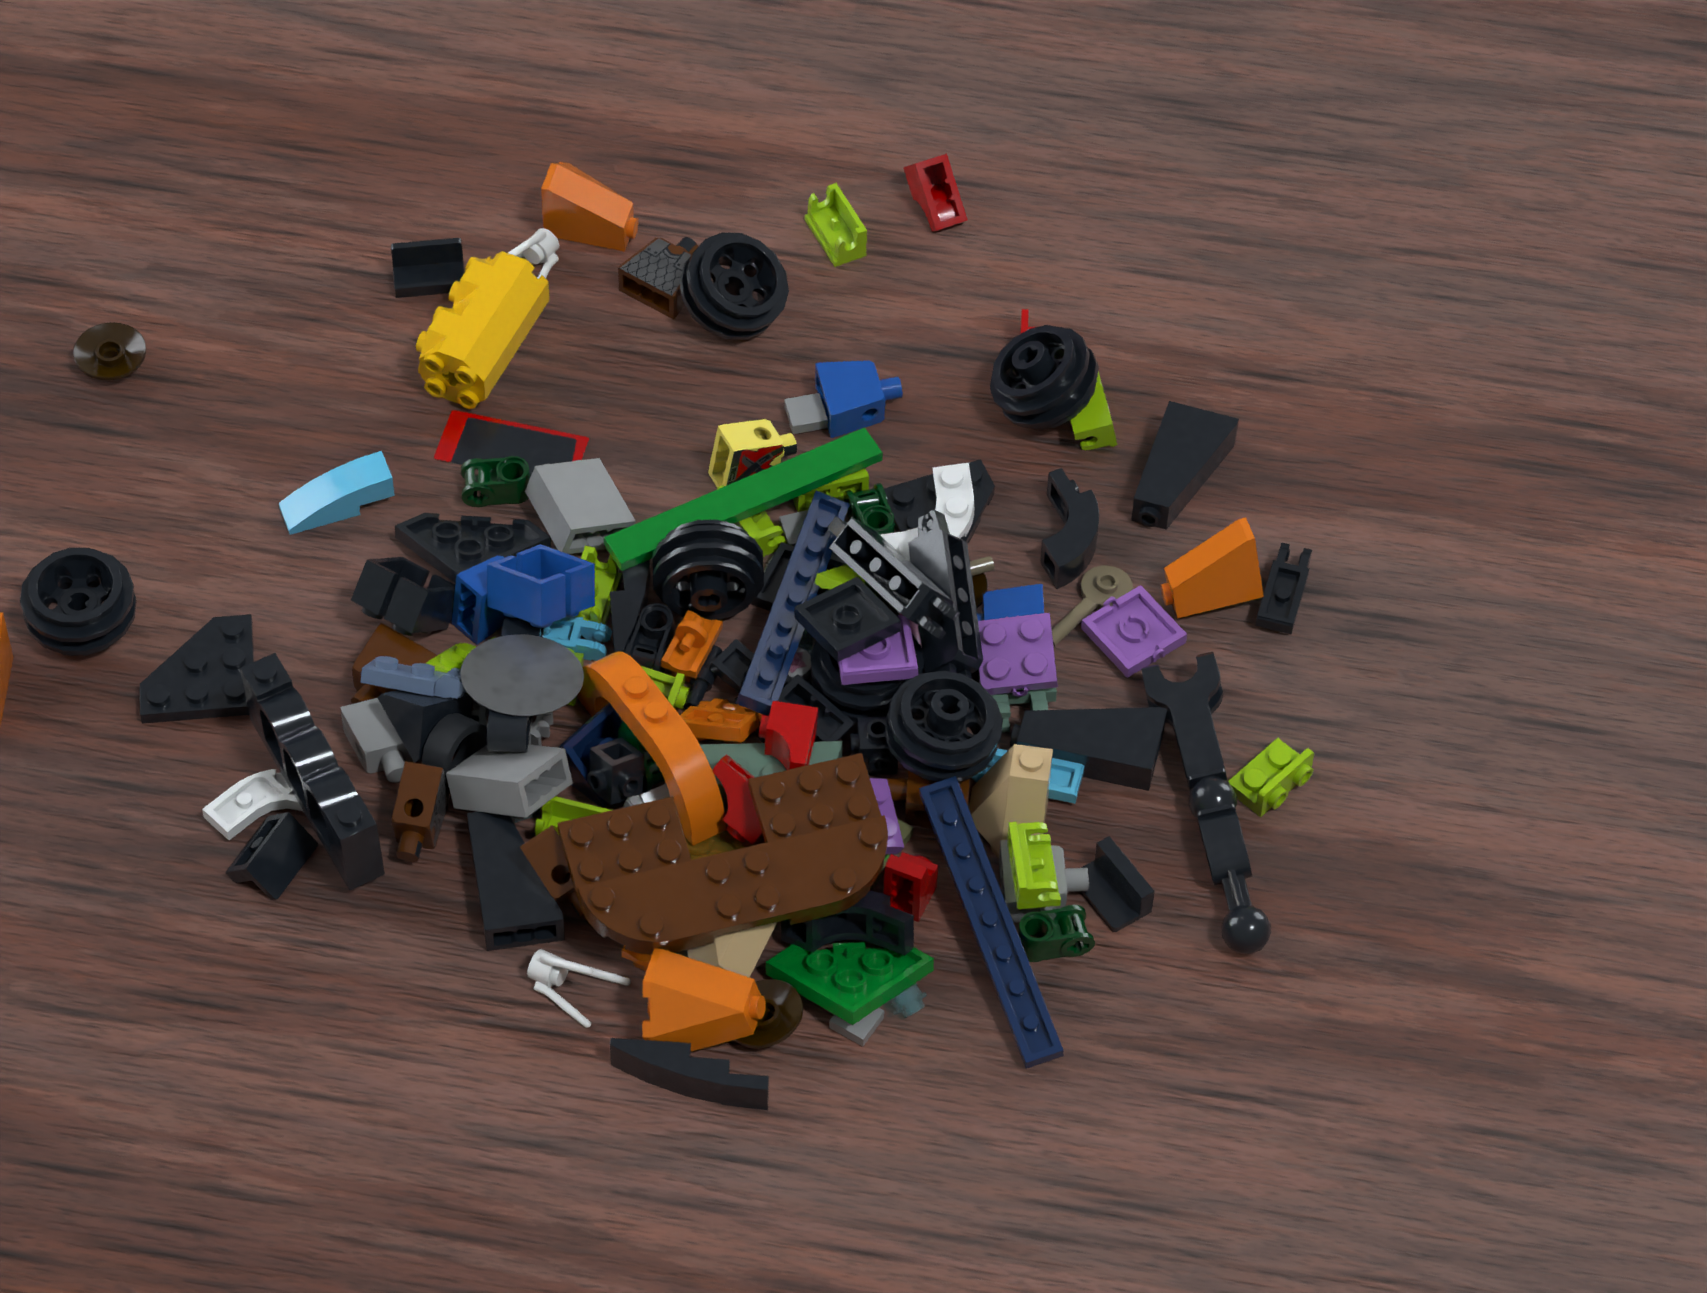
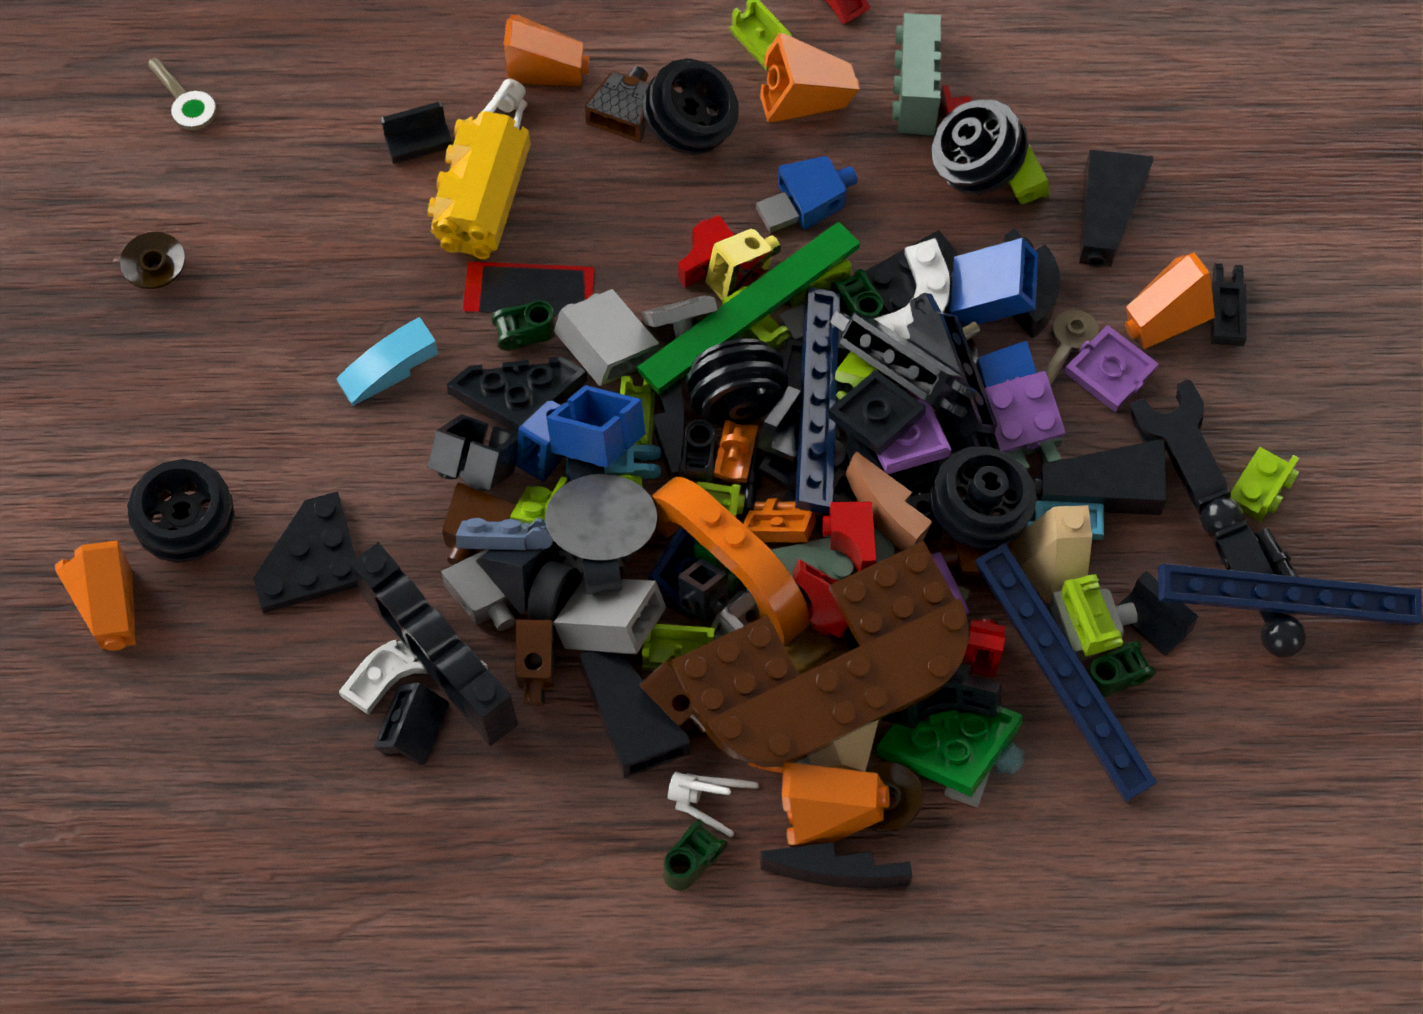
camera: 10 degrees left, 10 degrees up
none -> piece [148,57,216,130]
none -> light grey tile [642,295,718,338]
none -> dark green piece [663,819,728,891]
none -> red arch [678,215,734,288]
none -> black panel [758,386,801,462]
none -> orange slope [760,33,859,122]
none -> nougat slope [845,452,932,551]
none -> sand green wedge [892,13,941,135]
none -> brick [949,238,1038,326]
none -> dark blue plate [1158,564,1423,626]
none -> black pin [1255,528,1299,577]

